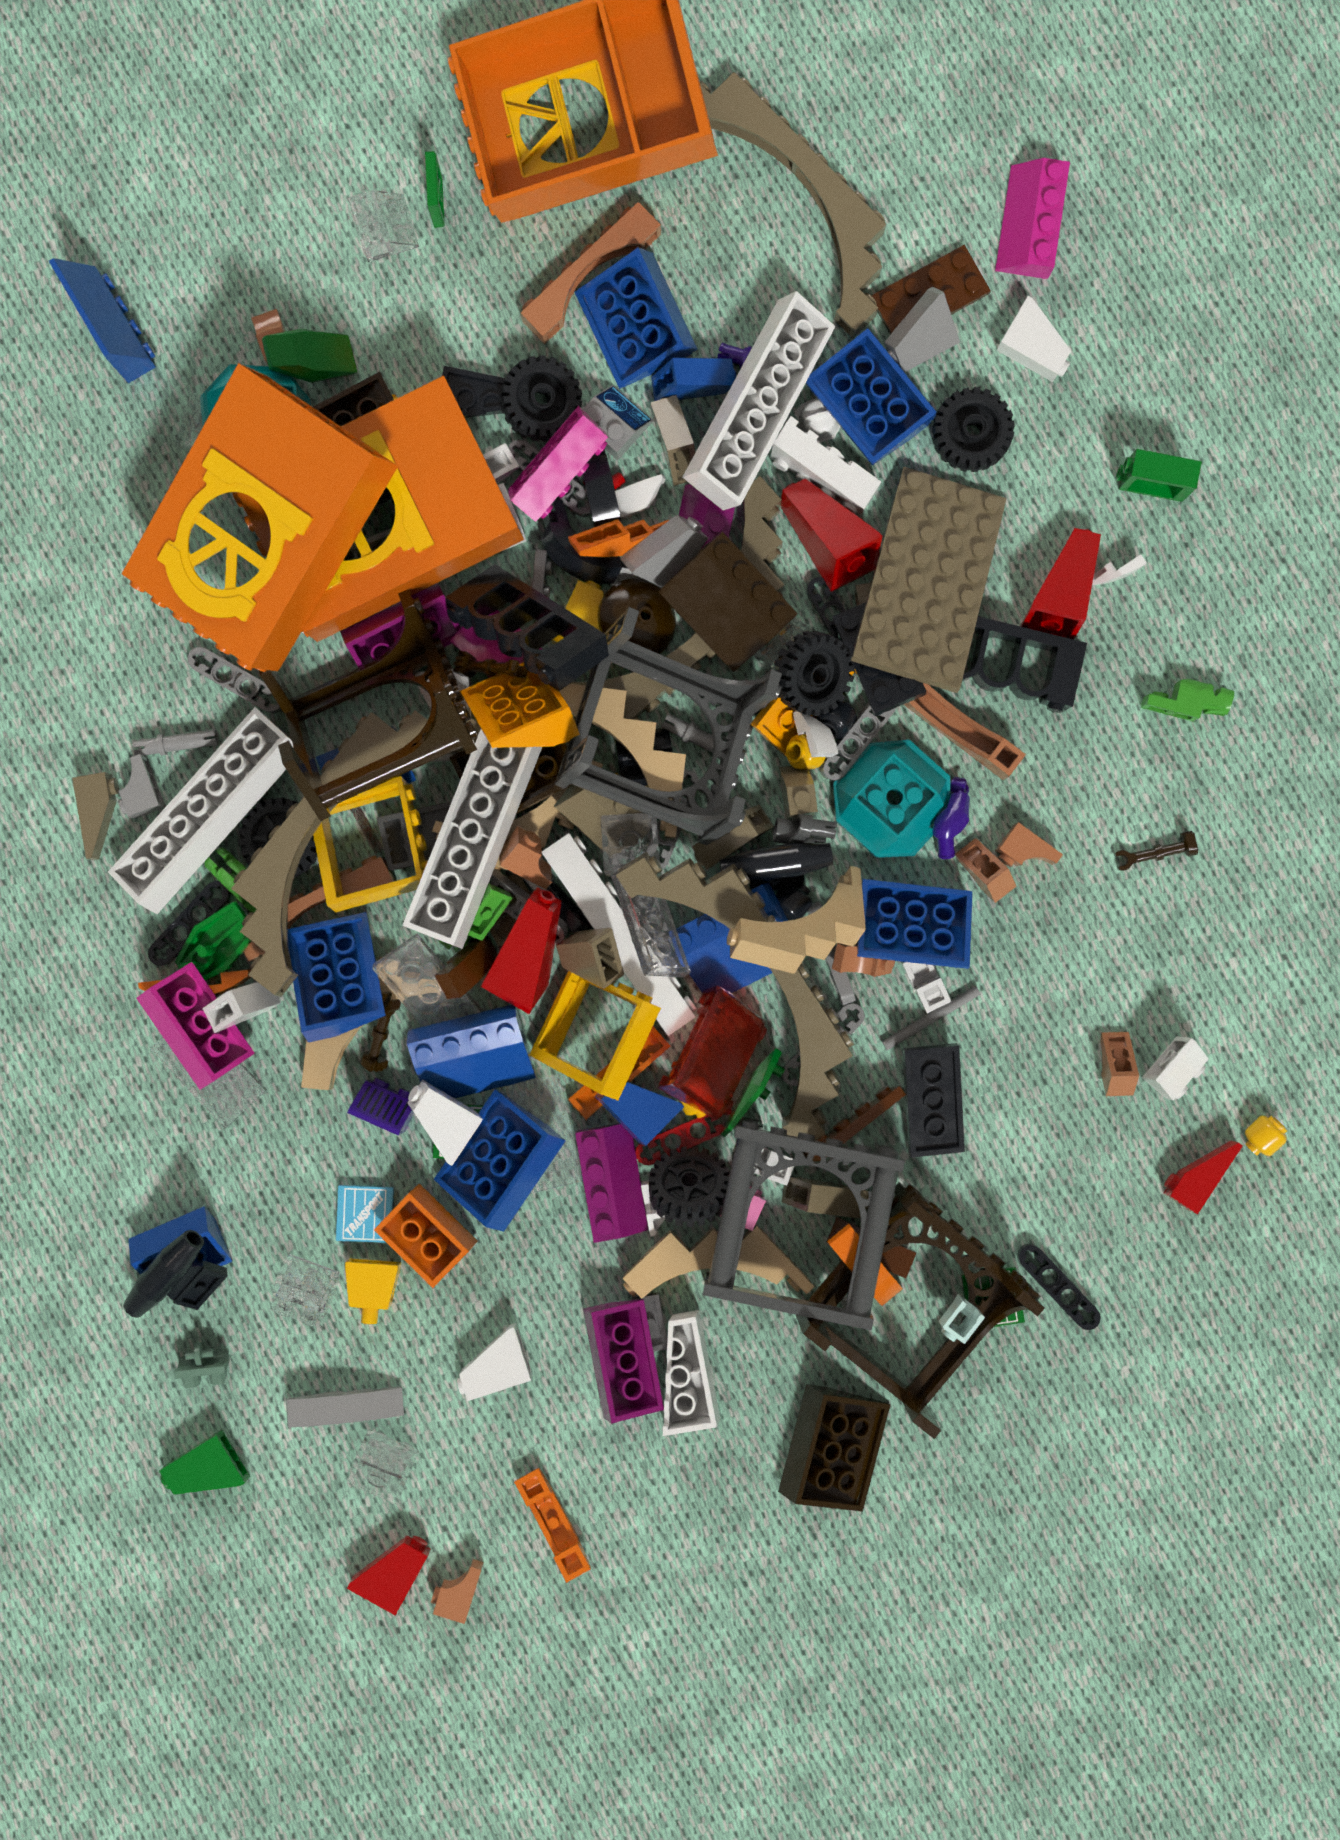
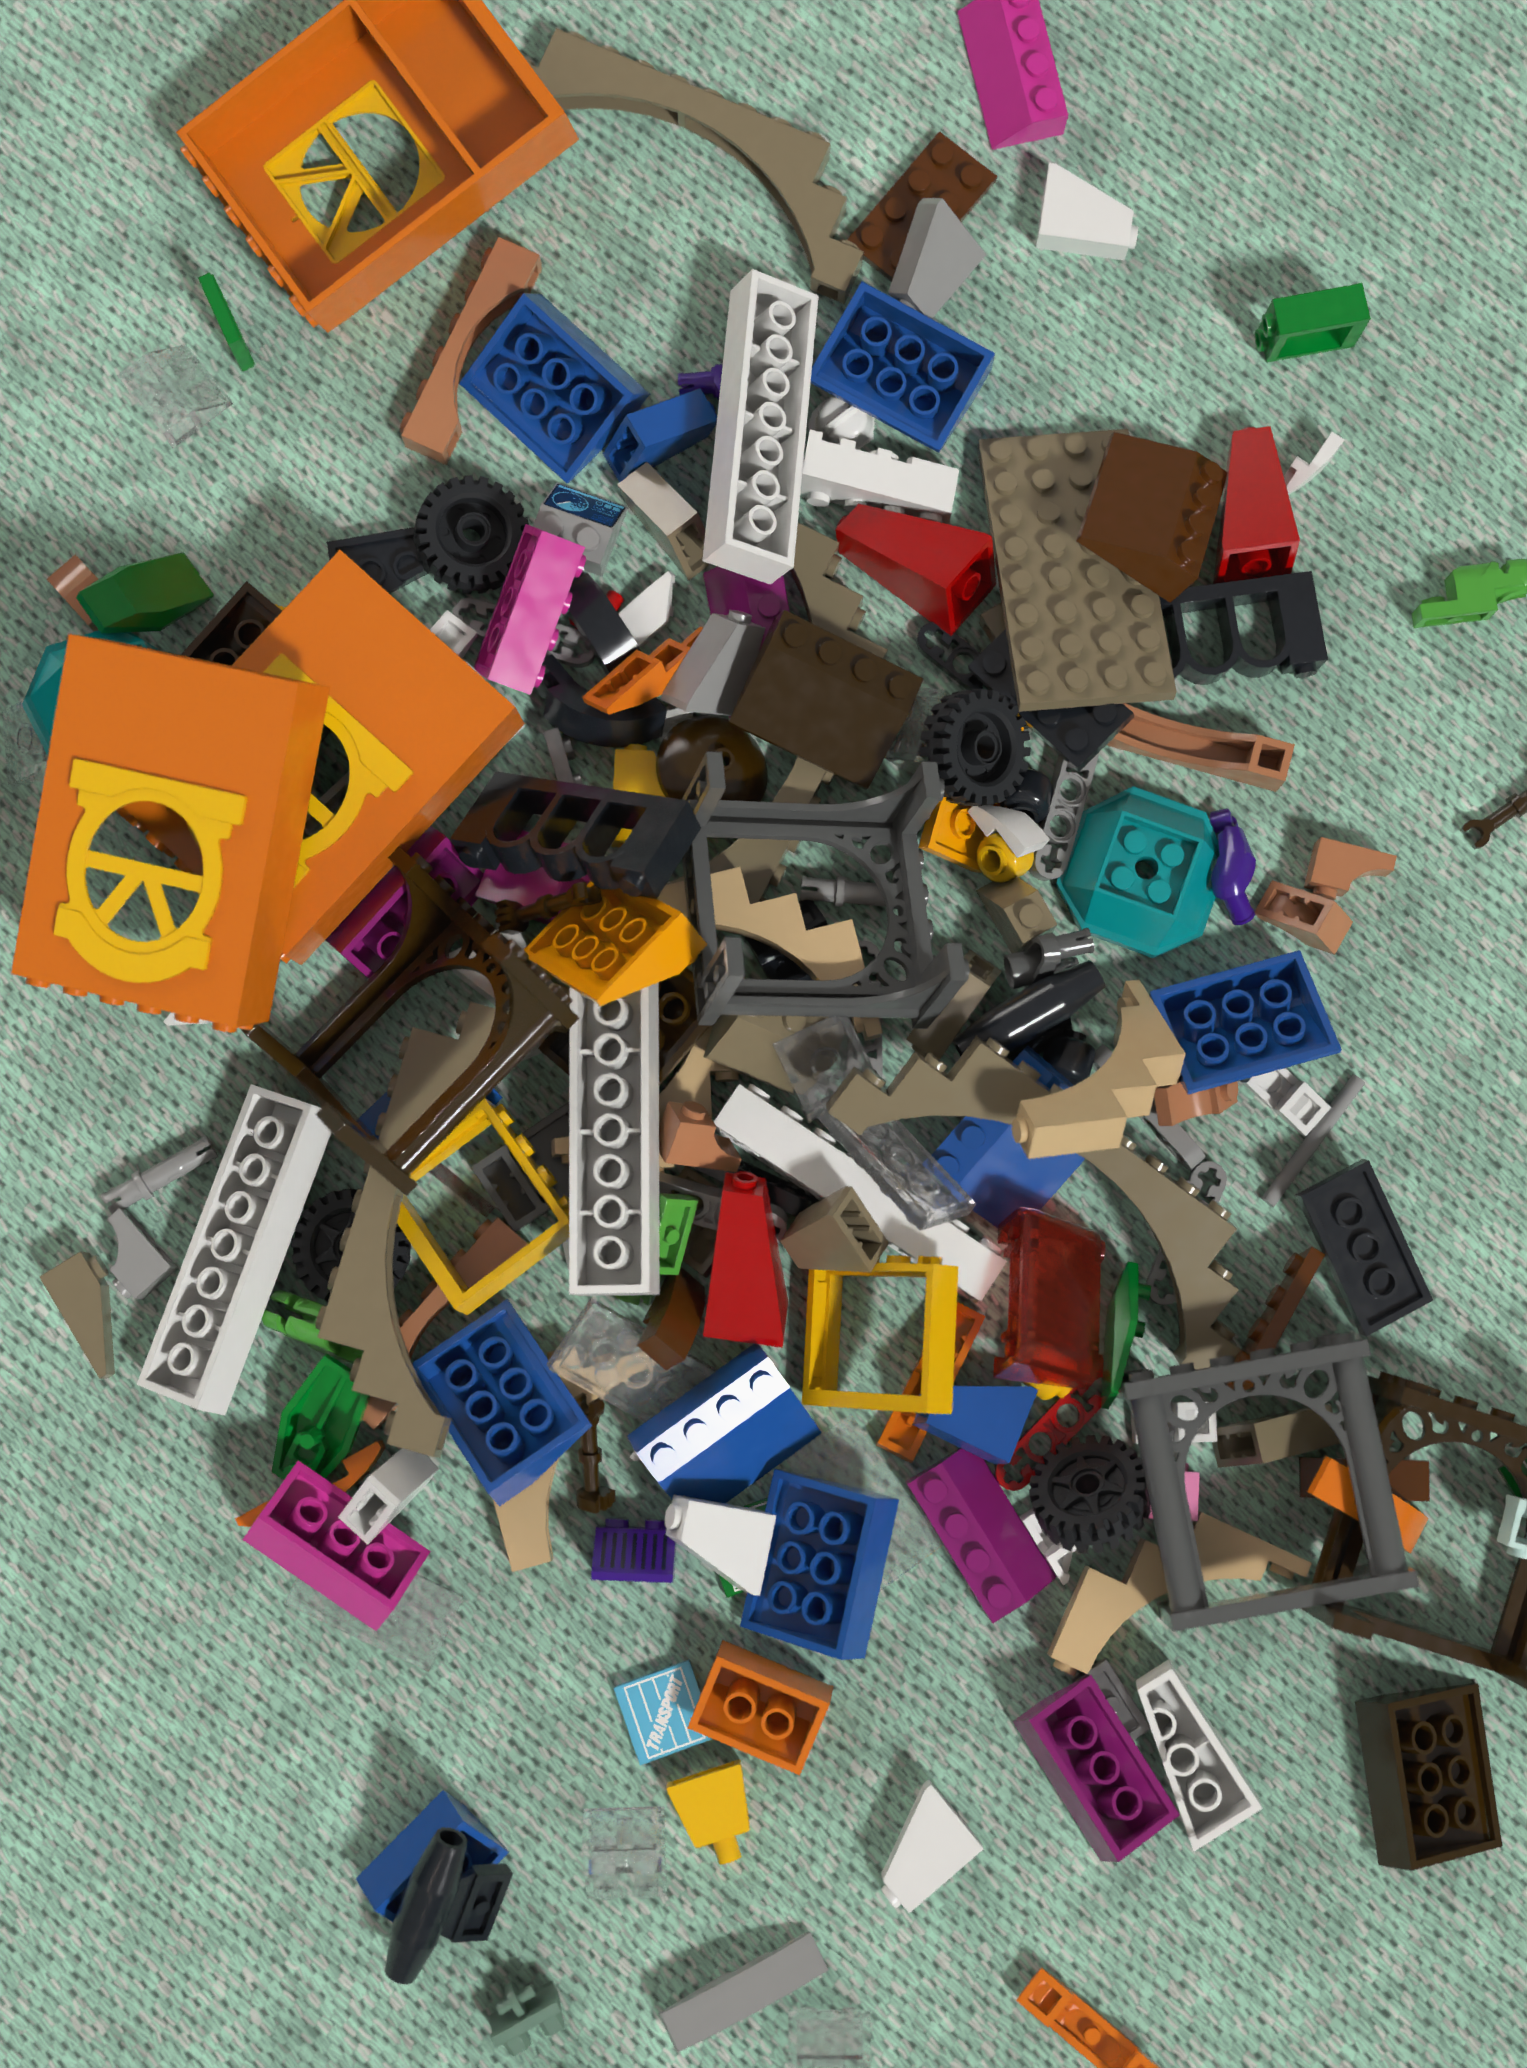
camera: 20 degrees left, 5 degrees down
black beam [148,881,231,966] -> none
light grey beam [187,647,281,713] -> none
black wheel [932,387,1015,472] -> none
none -> reddish brown slope [1076,432,1228,603]

